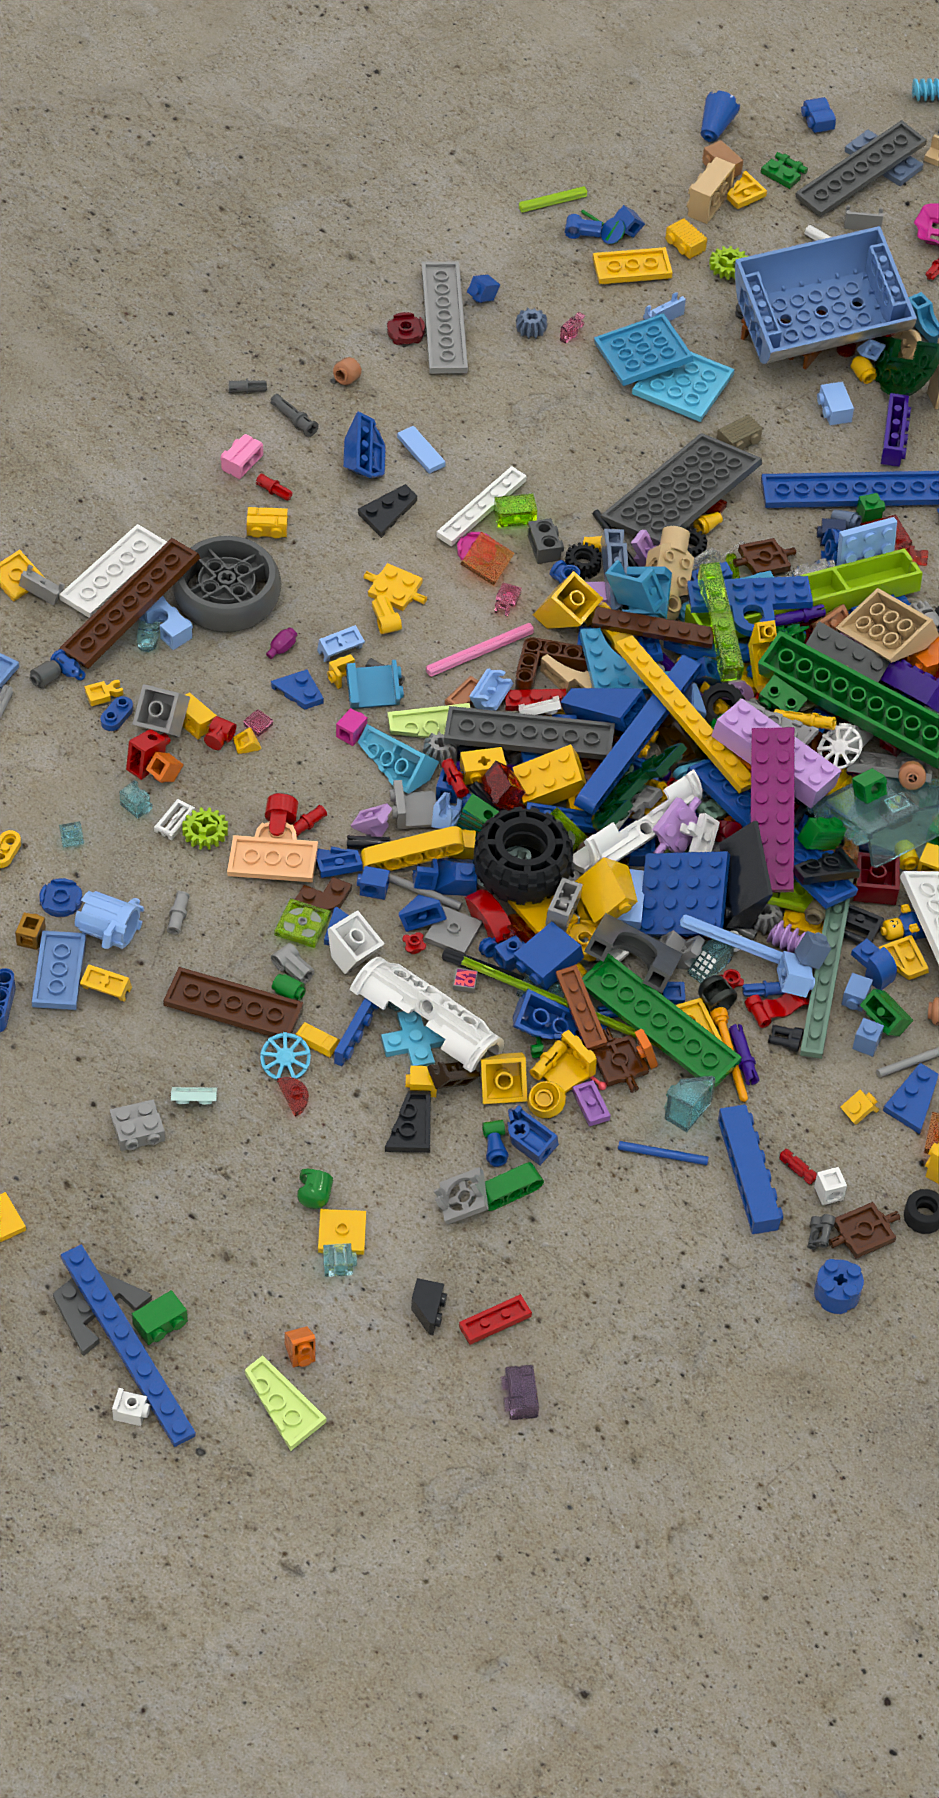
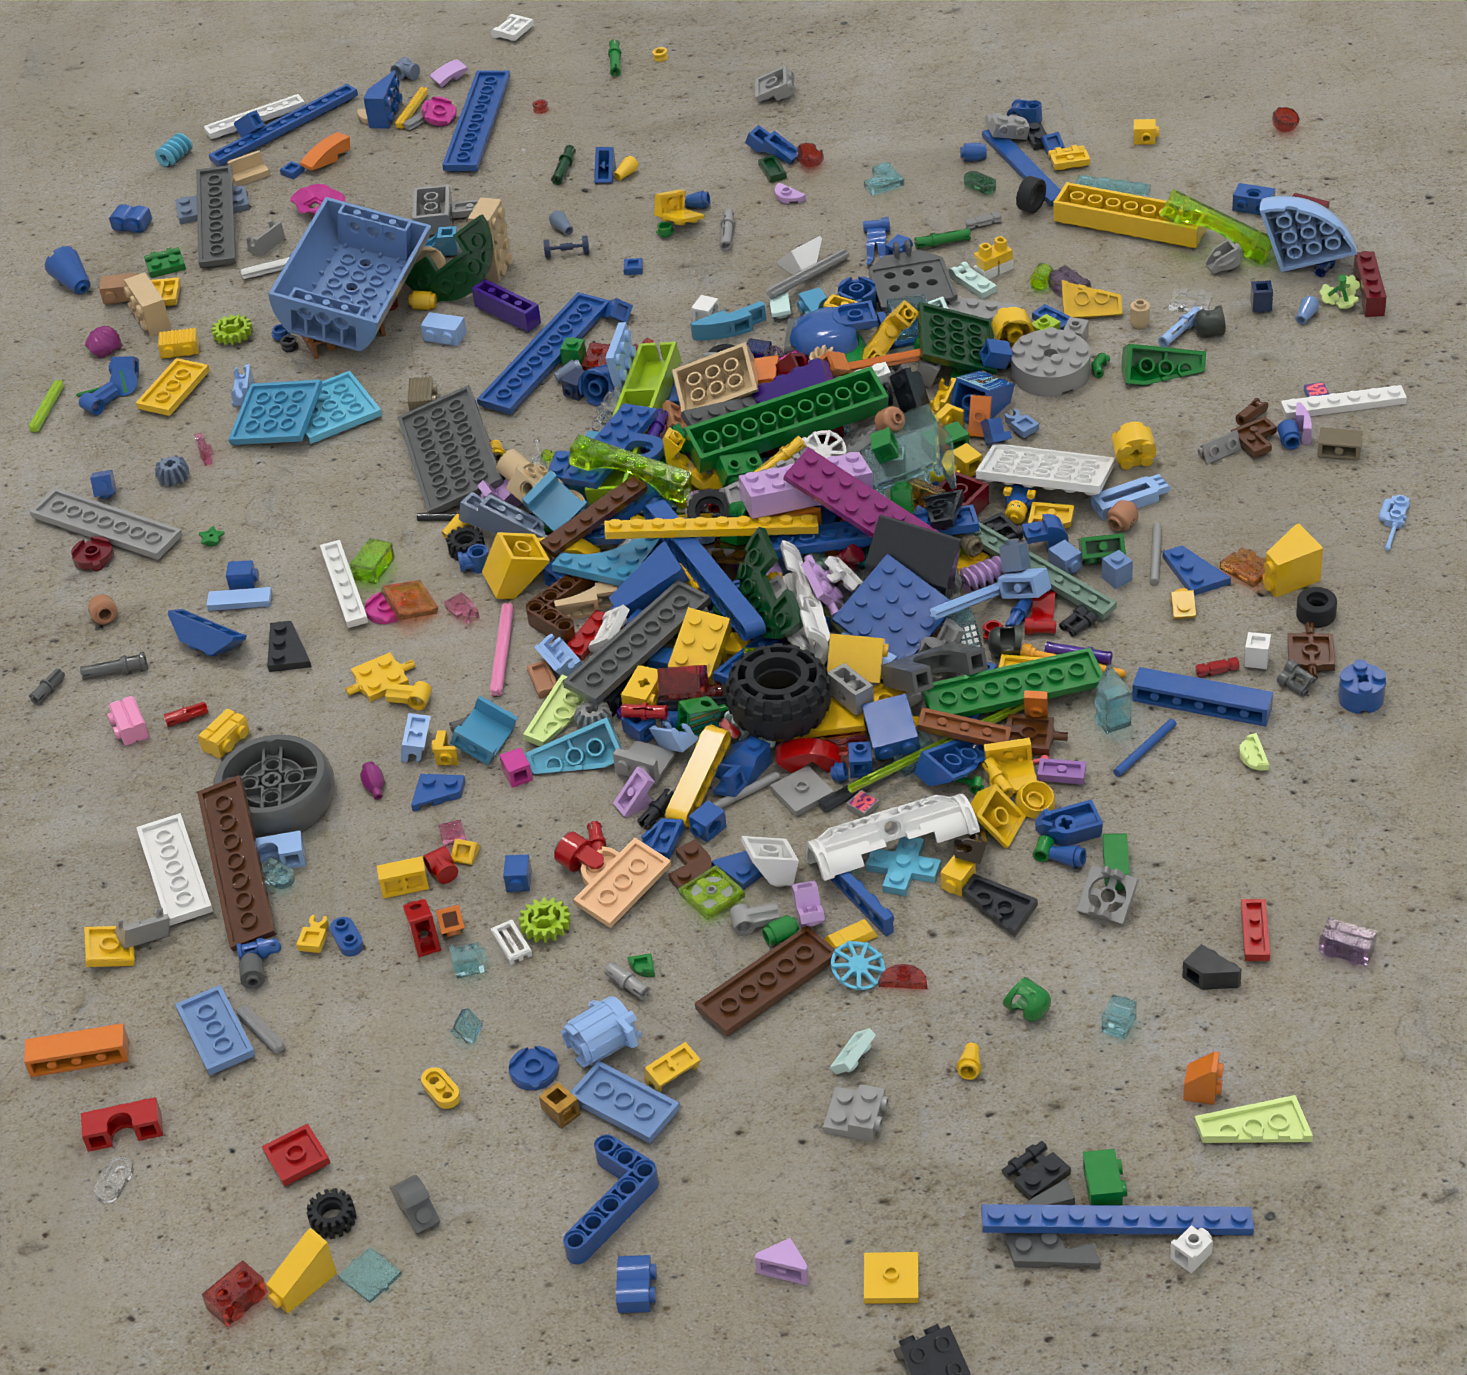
camera: 50 degrees left, 10 degrees down
light grey brick [132,684,190,737] -> none
yellow plate [318,1209,366,1255] -> none
blue slope [399,895,447,932] -> none
red plate [402,932,426,954] -> none
dark grey brick [527,518,564,564] -> none
dark azure panel [605,560,666,613] -> none
reddish brown plate [733,538,796,575] -> none
light blue slope [857,339,886,361] -> none
none -> magenta hair [85,326,122,358]
none -> green plate [199,526,225,546]
none -> blue brick [226,560,259,590]
none -> blue brick [503,854,532,892]
none -> green tile [627,953,655,977]
none -> lavender brick [791,881,825,927]
none -> yellow cone [956,1043,981,1080]
none -> black plate [1001,1141,1071,1200]
none -> yellowish green plate [1239,733,1269,771]

